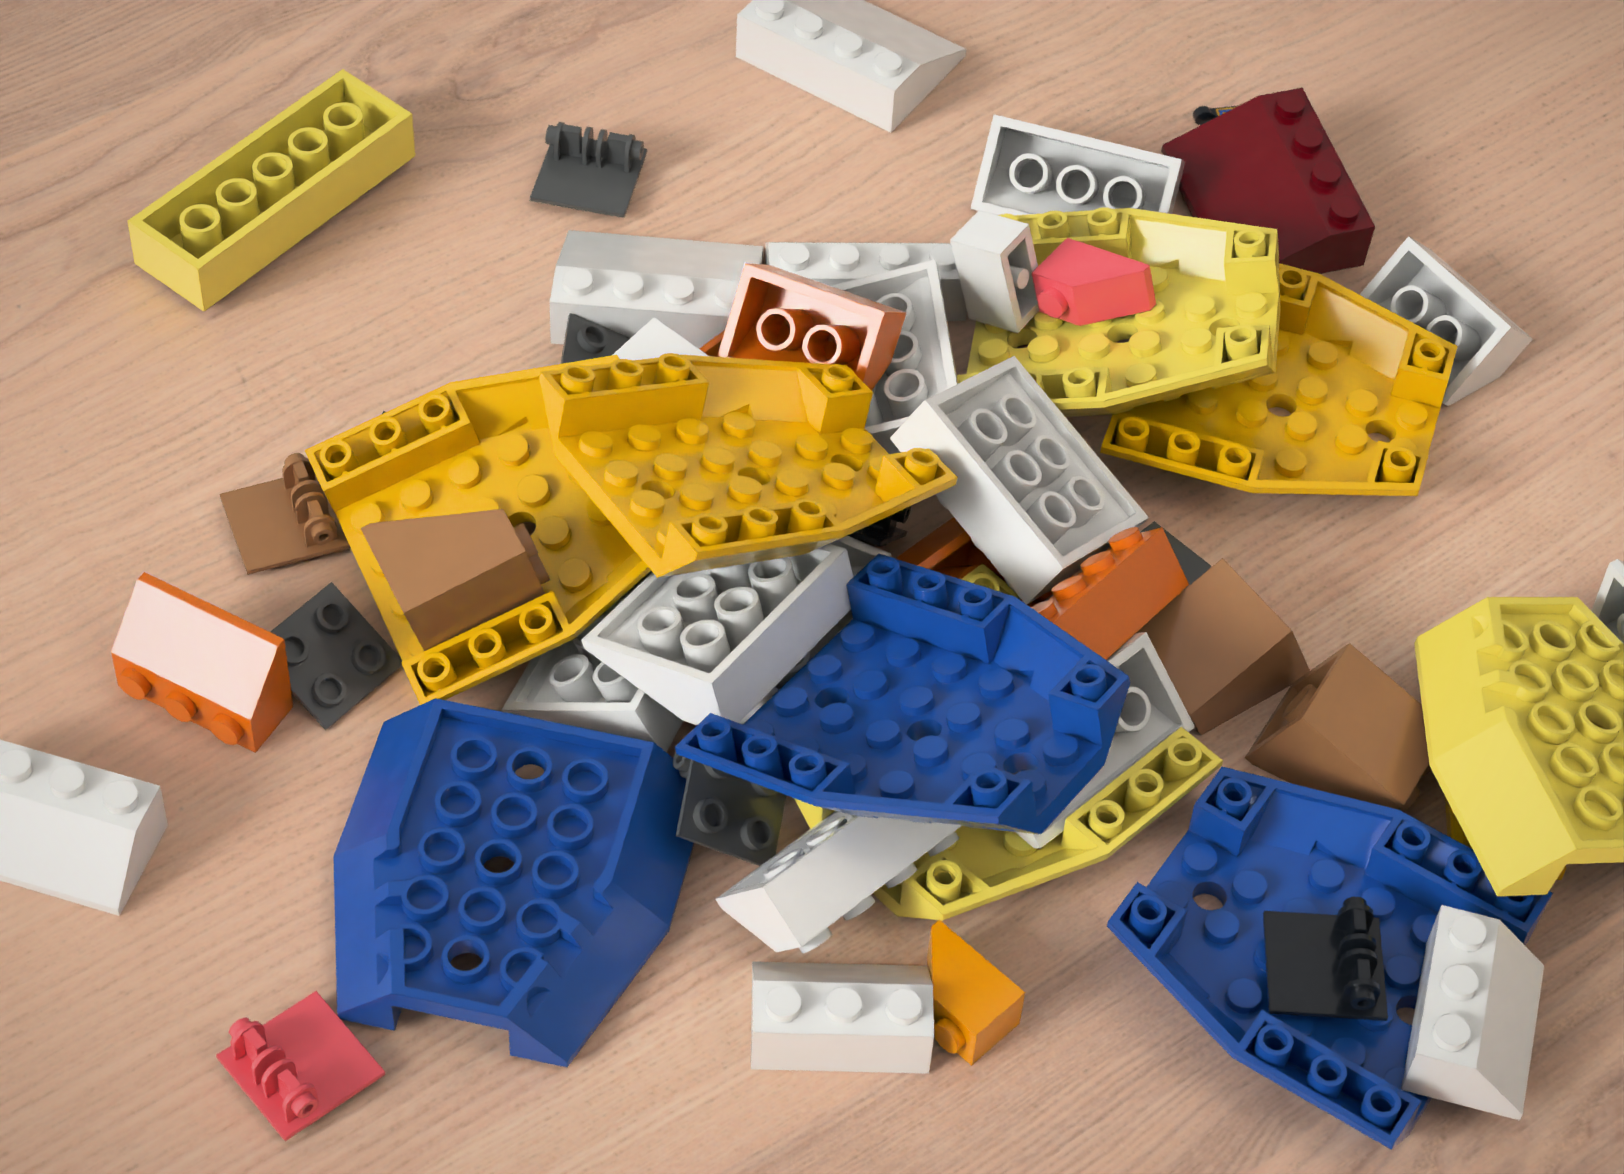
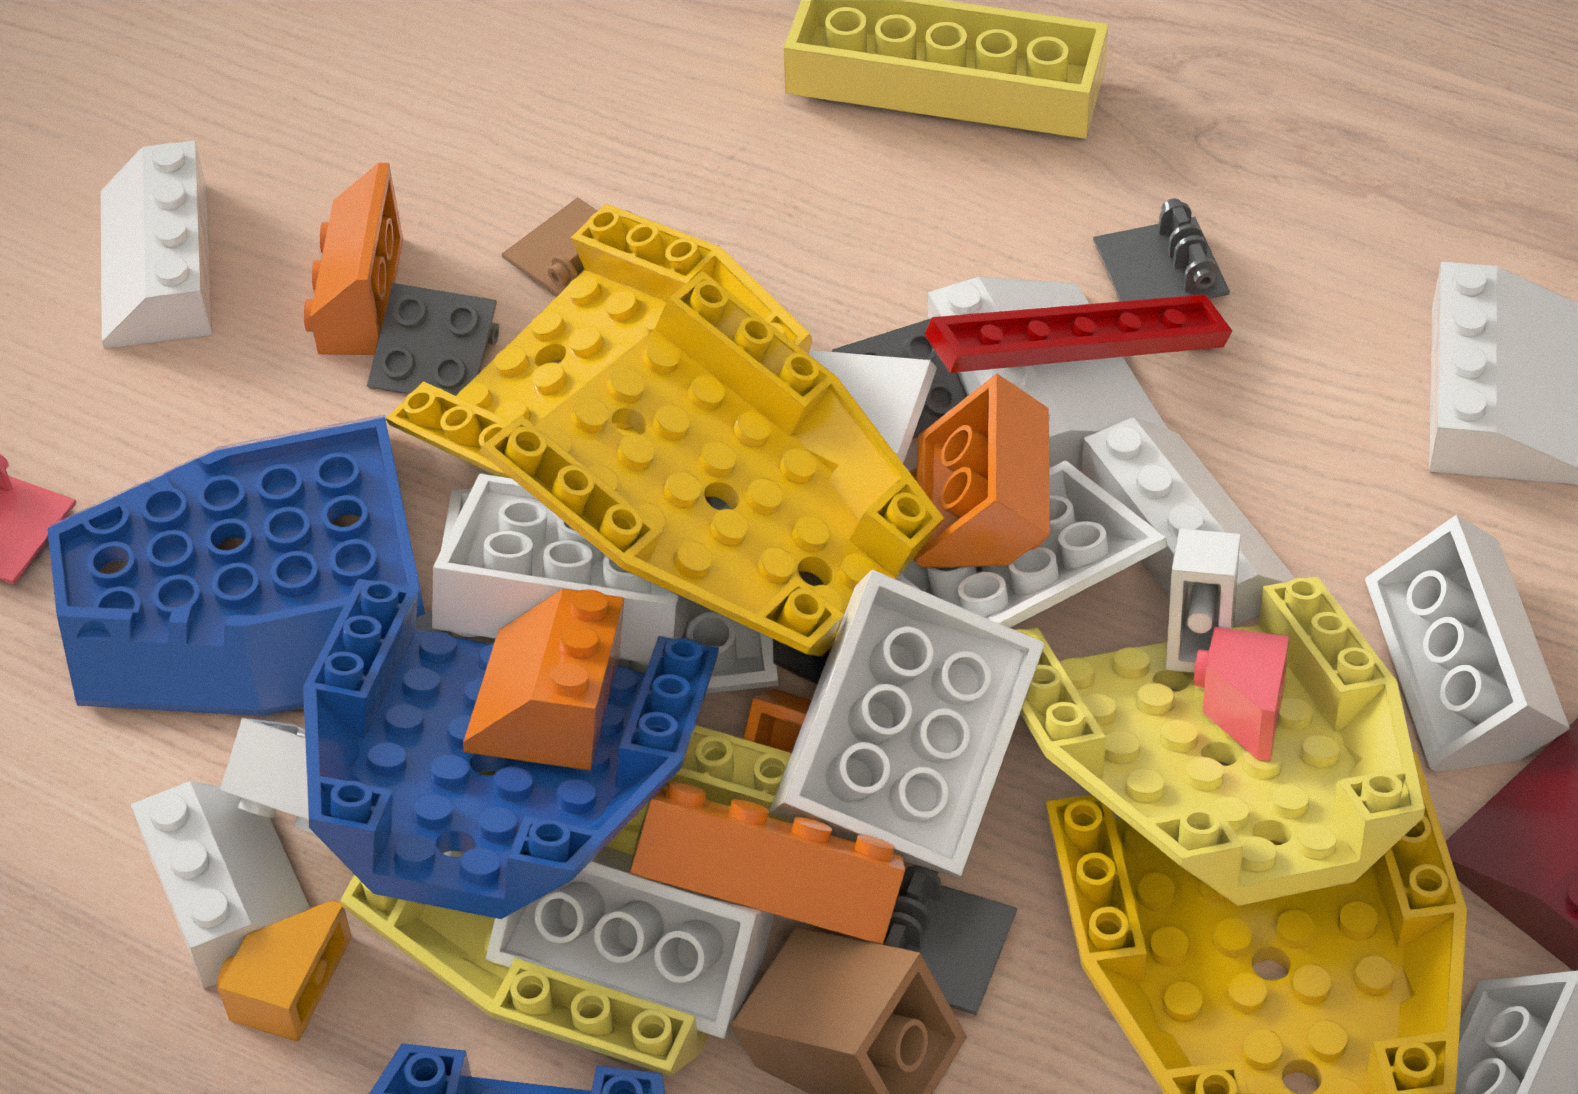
camera: 70 degrees right, 0 degrees up
medium nougat slope [361,509,550,651] -> none
none -> orange slope [463,588,624,770]
none -> red plate [925,294,1233,373]

